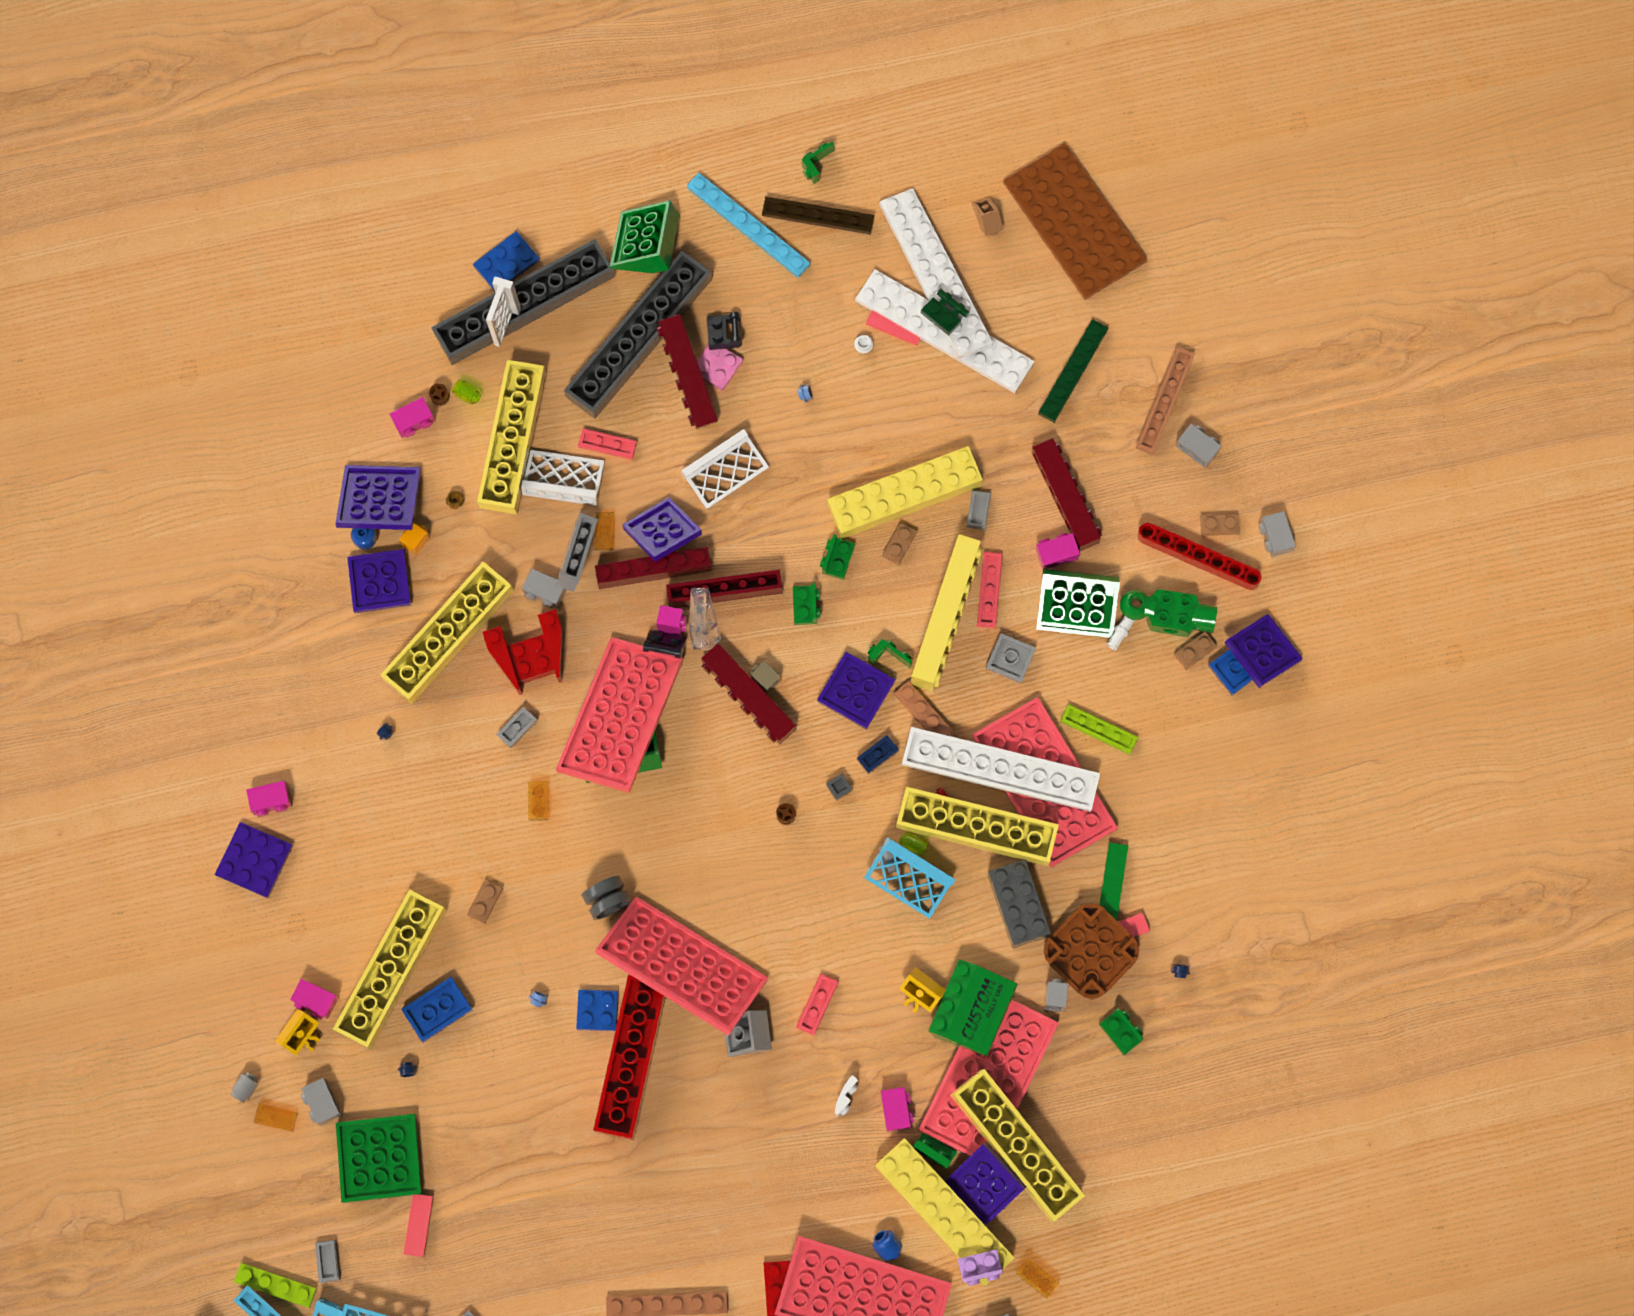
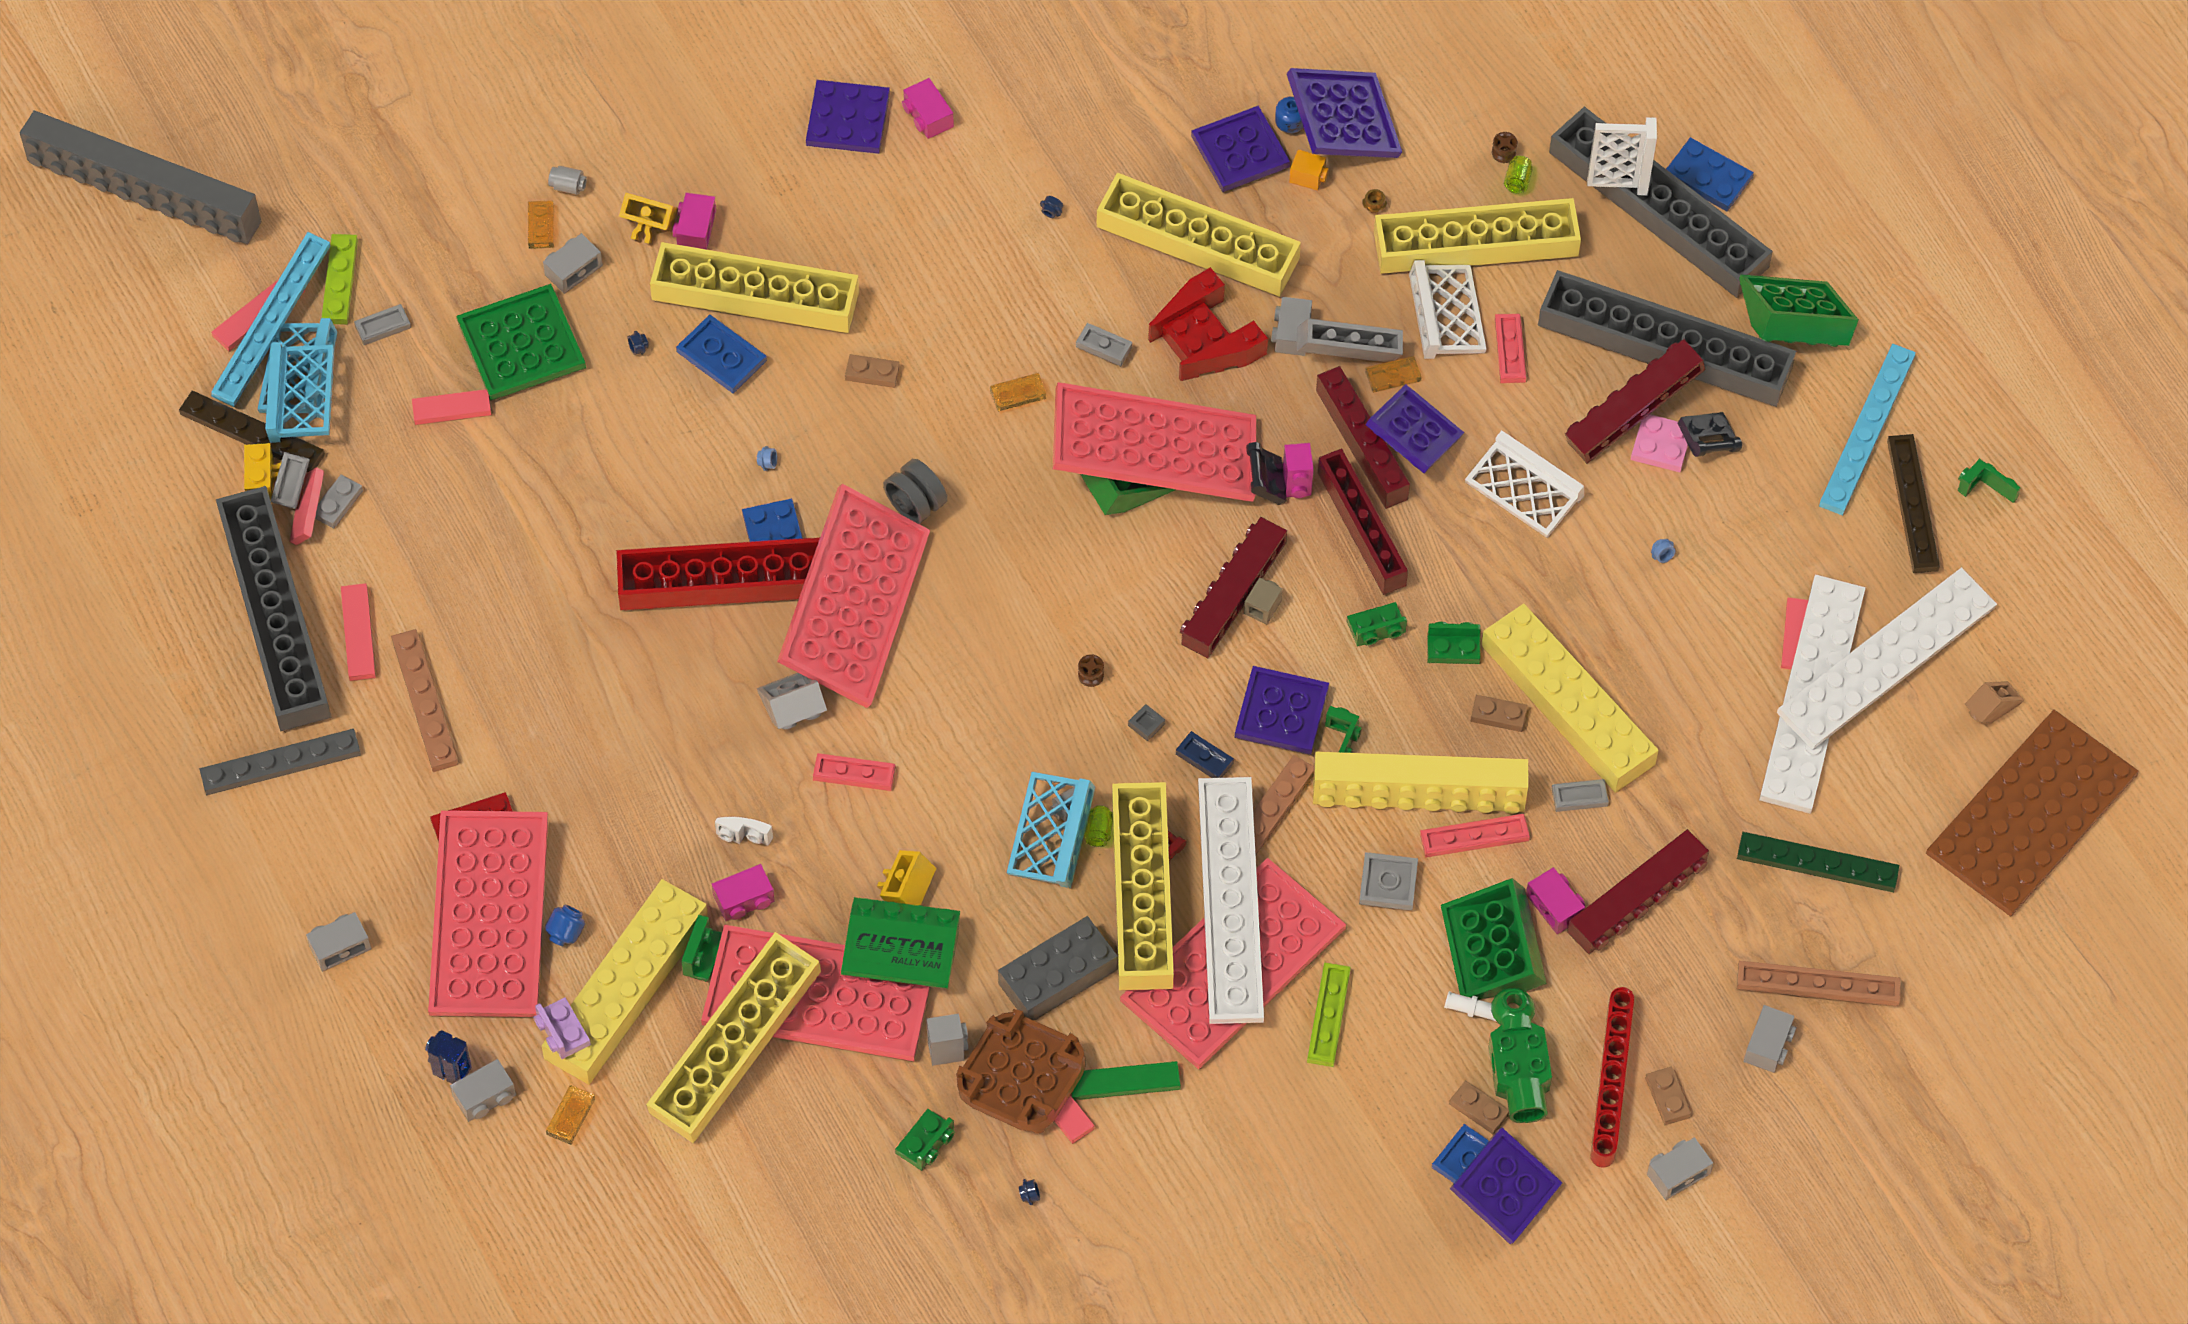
camera: 70 degrees right, 15 degrees down
dark pink brick [389,397,435,438] -> none
clear slope [689,588,721,650] -> none
white plate [854,335,873,354] -> none
dark green plate [920,289,970,336] -> none
dark purple plate [944,1142,1026,1226] -> none

